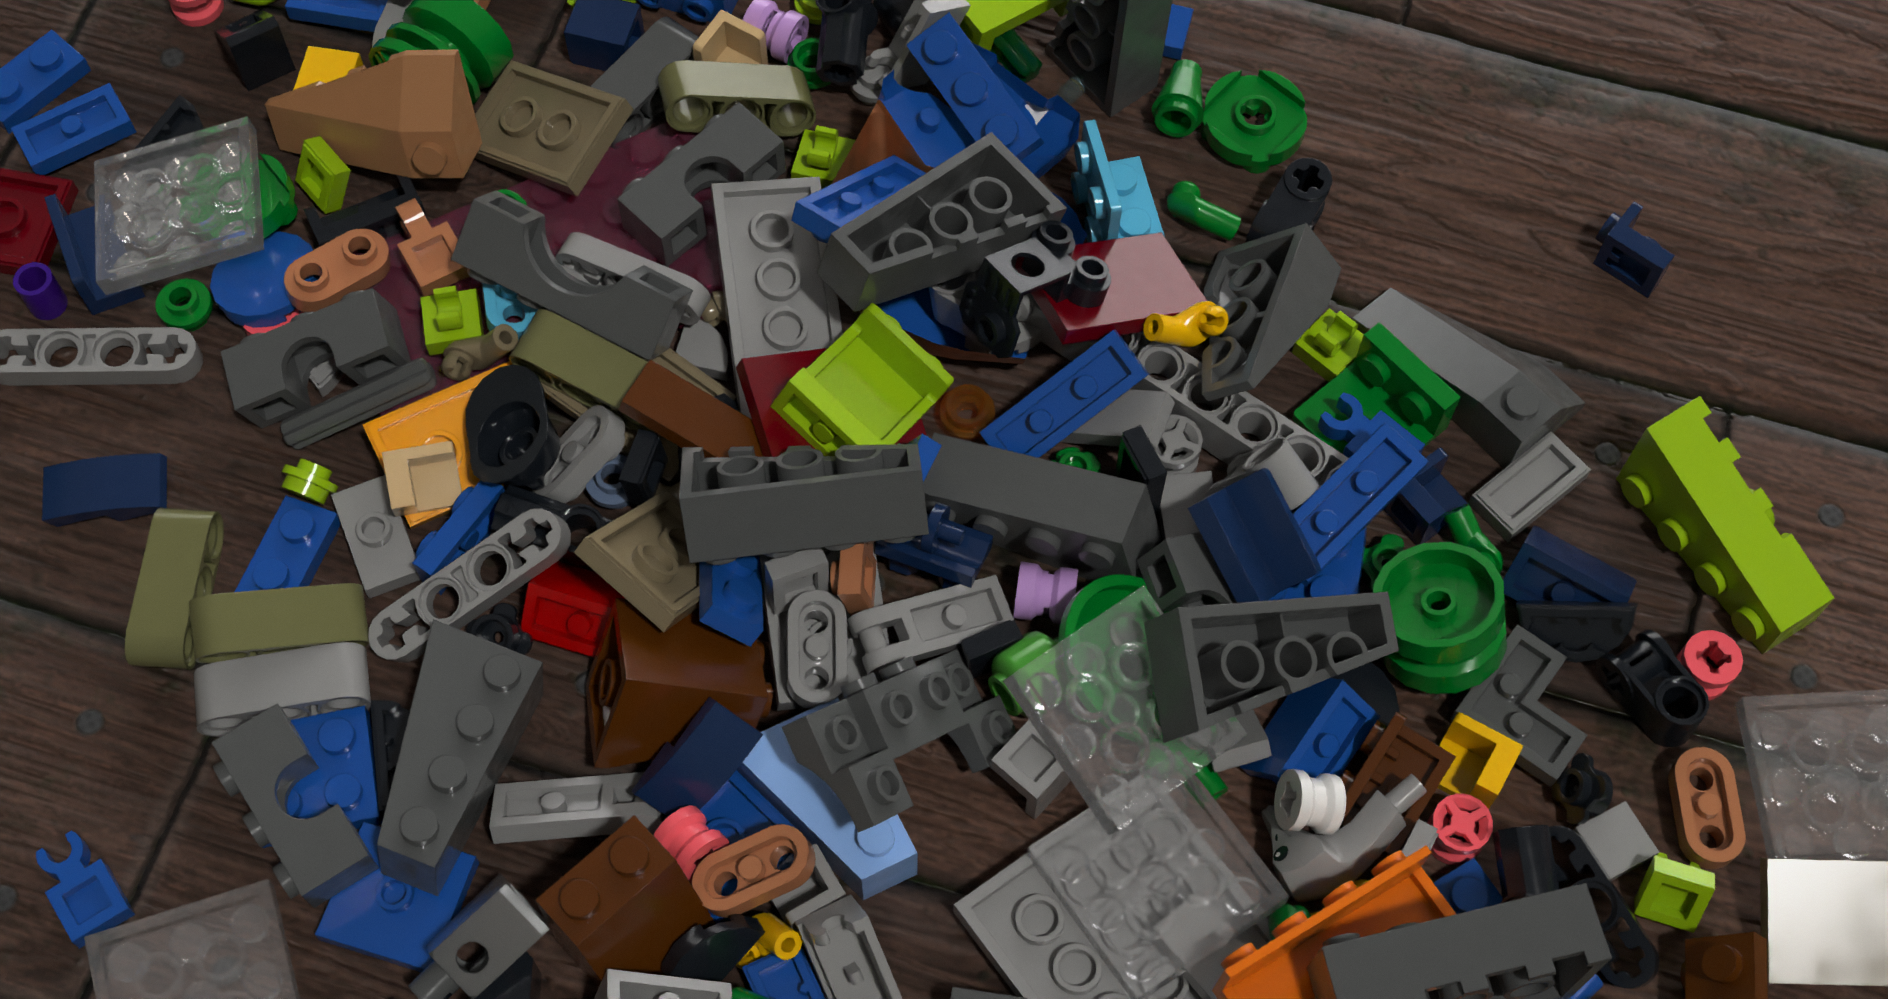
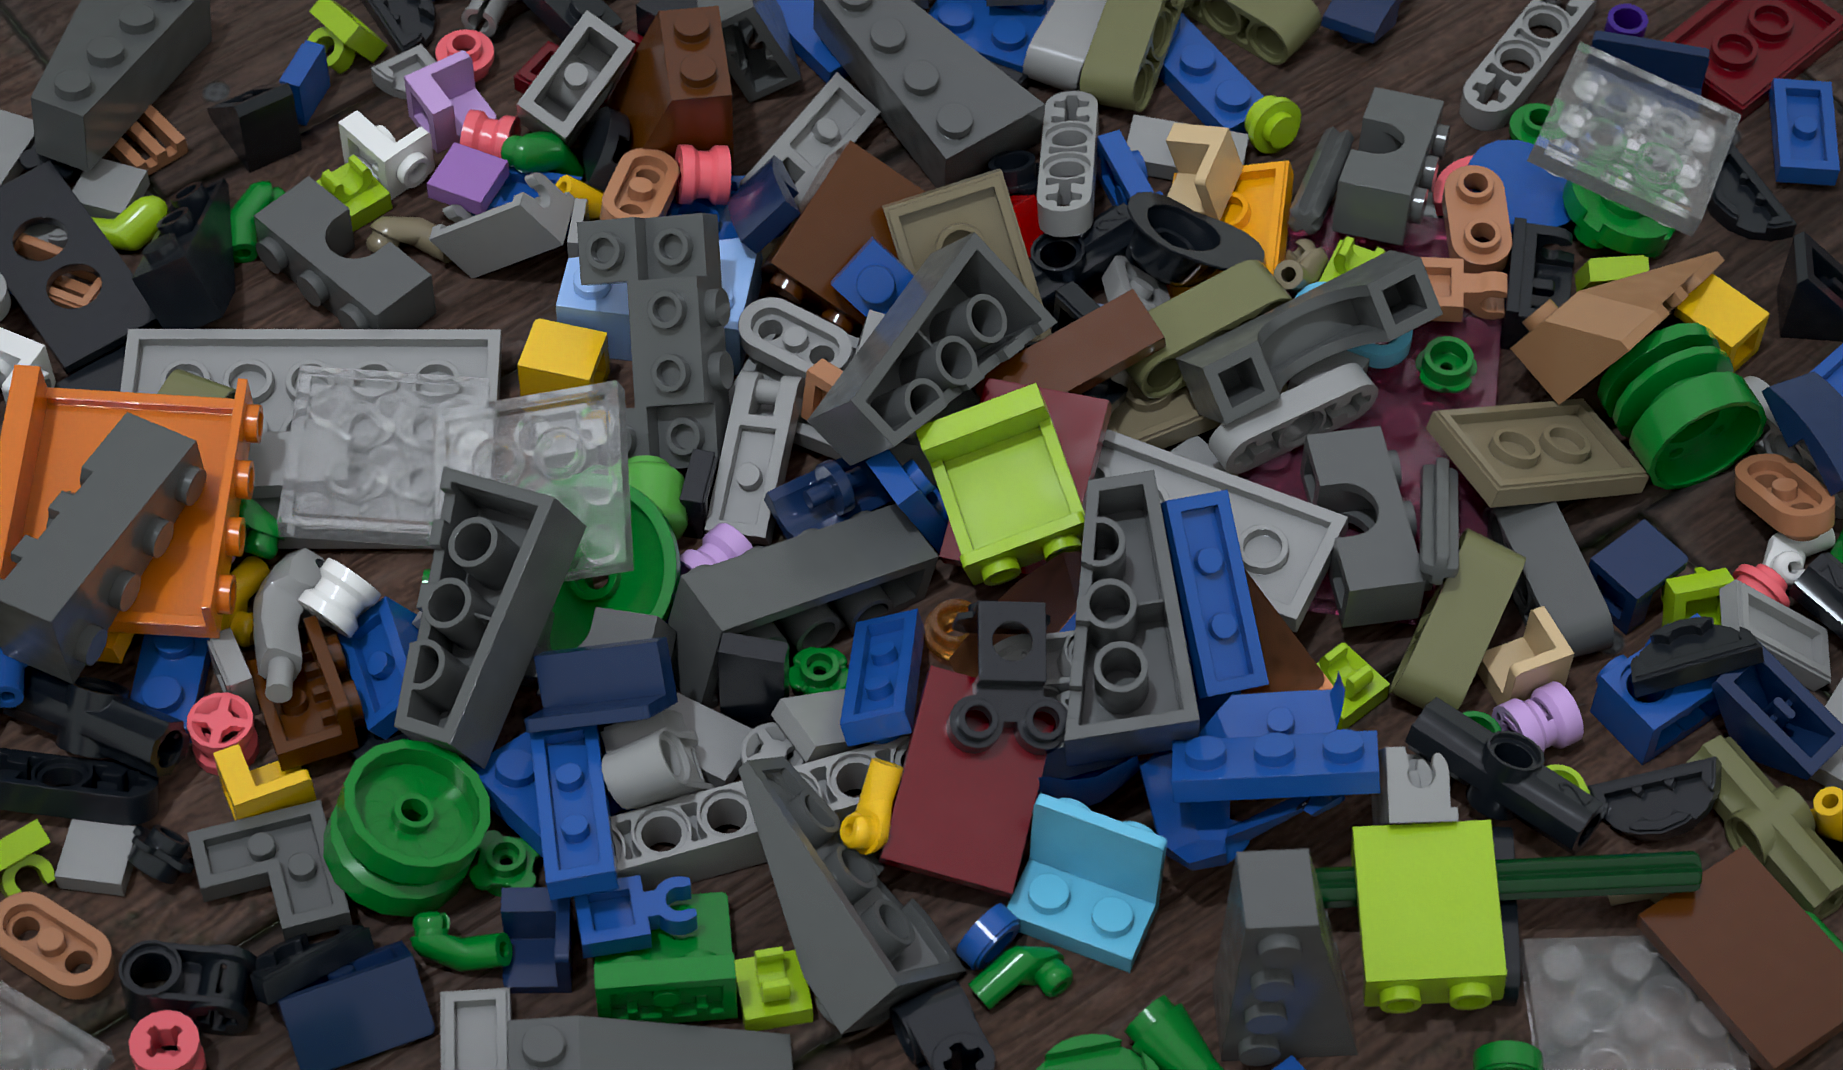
camera: 125 degrees right, 10 degrees down
none -> yellow panel [517,319,610,411]
none -> blue tile [956,903,1021,970]
none -> dark grey axle [1420,457,1459,585]

